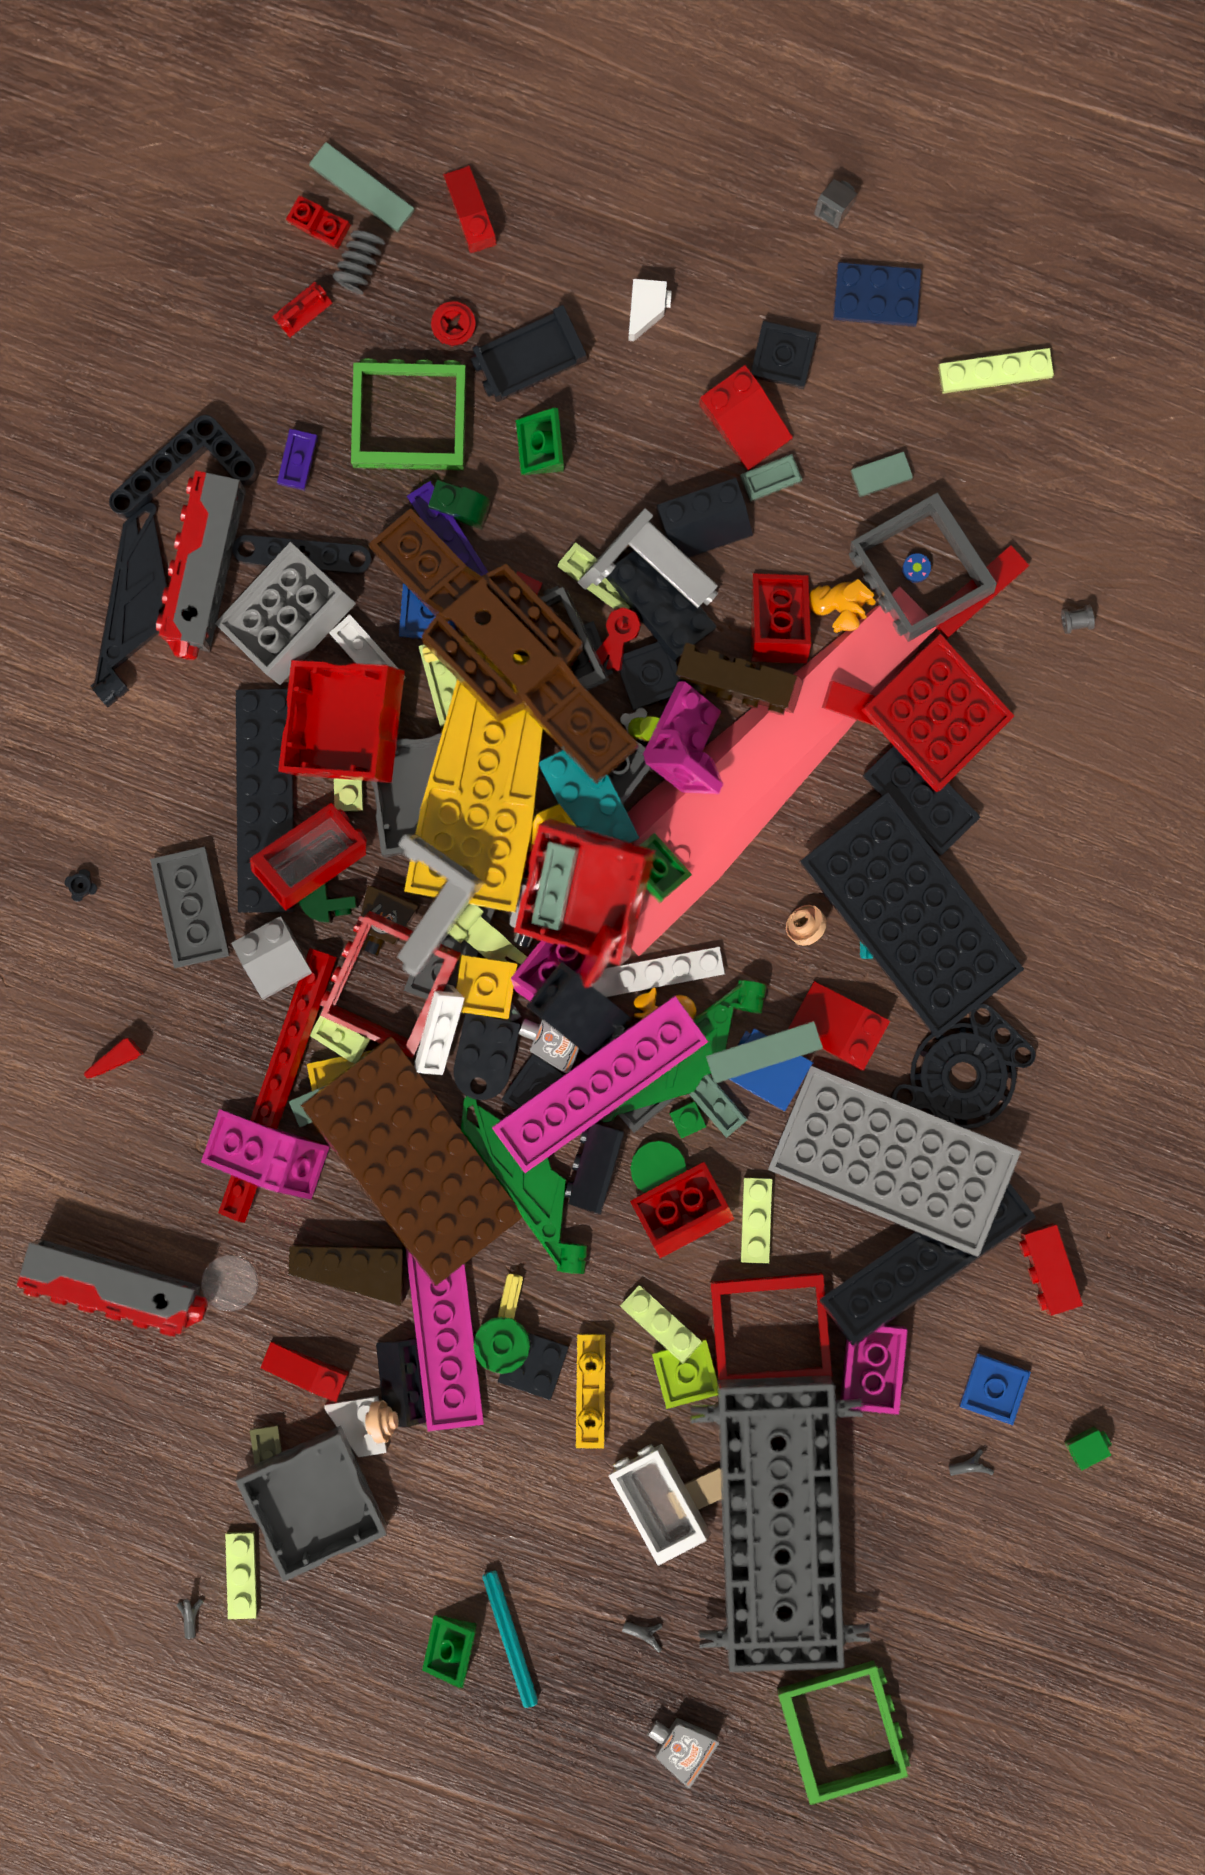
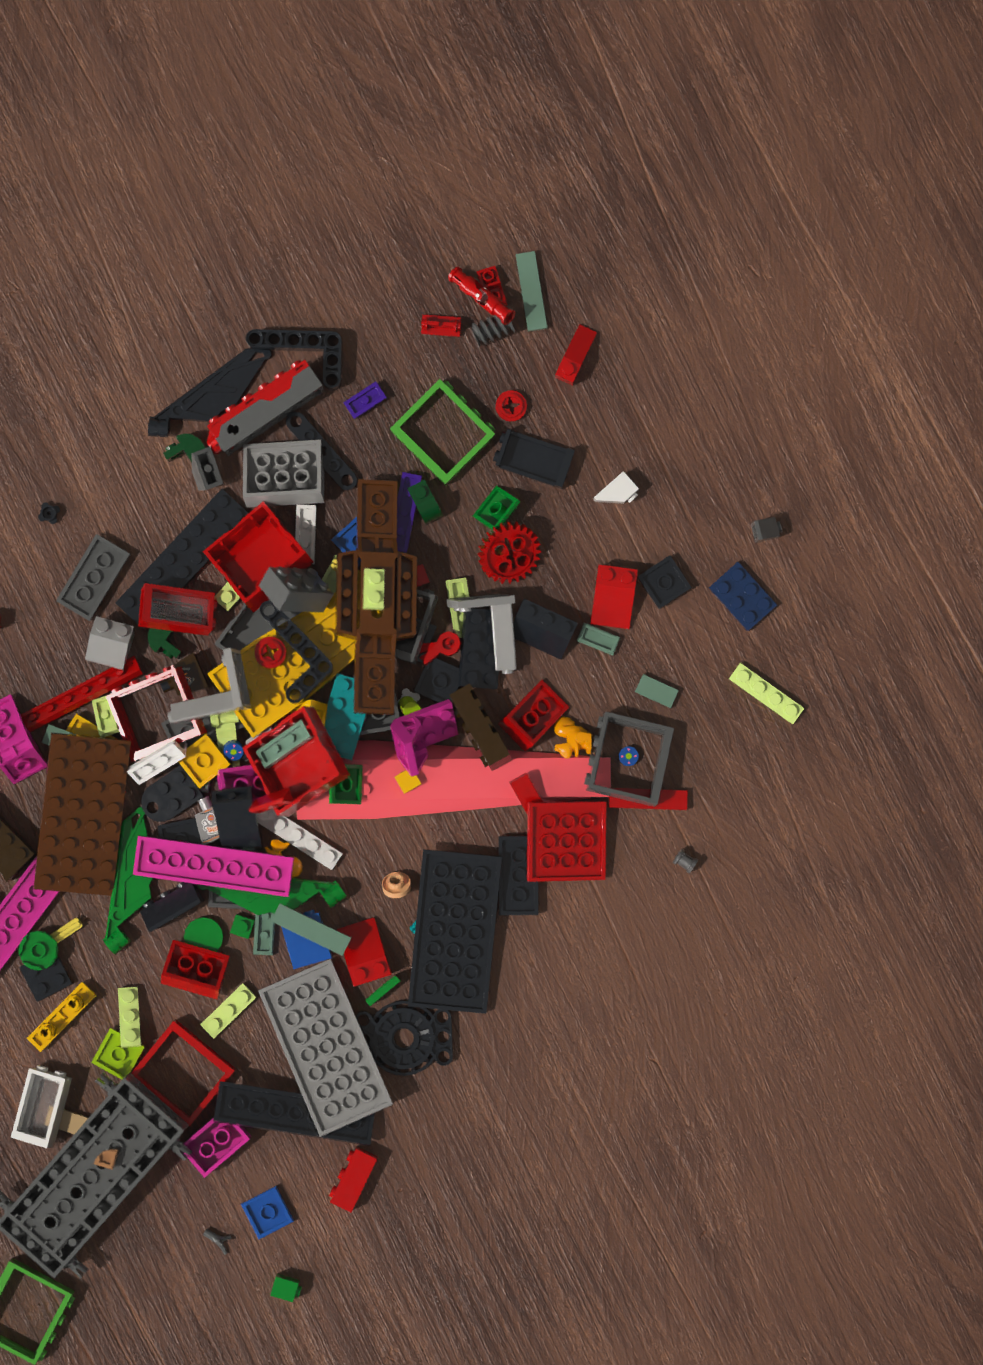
camera: 50 degrees right, 0 degrees up
none -> medium nougat tile [94,1148,119,1170]
none -> dark green brick [163,434,206,463]
none -> dark grey slope [191,447,223,491]
none -> blue tile [223,740,243,761]
none -> red gear [254,637,286,669]
none -> dark grey brick [259,567,334,612]
none -> black beam [259,601,334,705]
none -> yellowish green plate [363,569,385,610]
none -> green tile [366,975,401,1006]
none -> yellow tile [394,770,421,794]
none -> red piece [448,266,515,325]
none -> red gear [478,521,541,584]

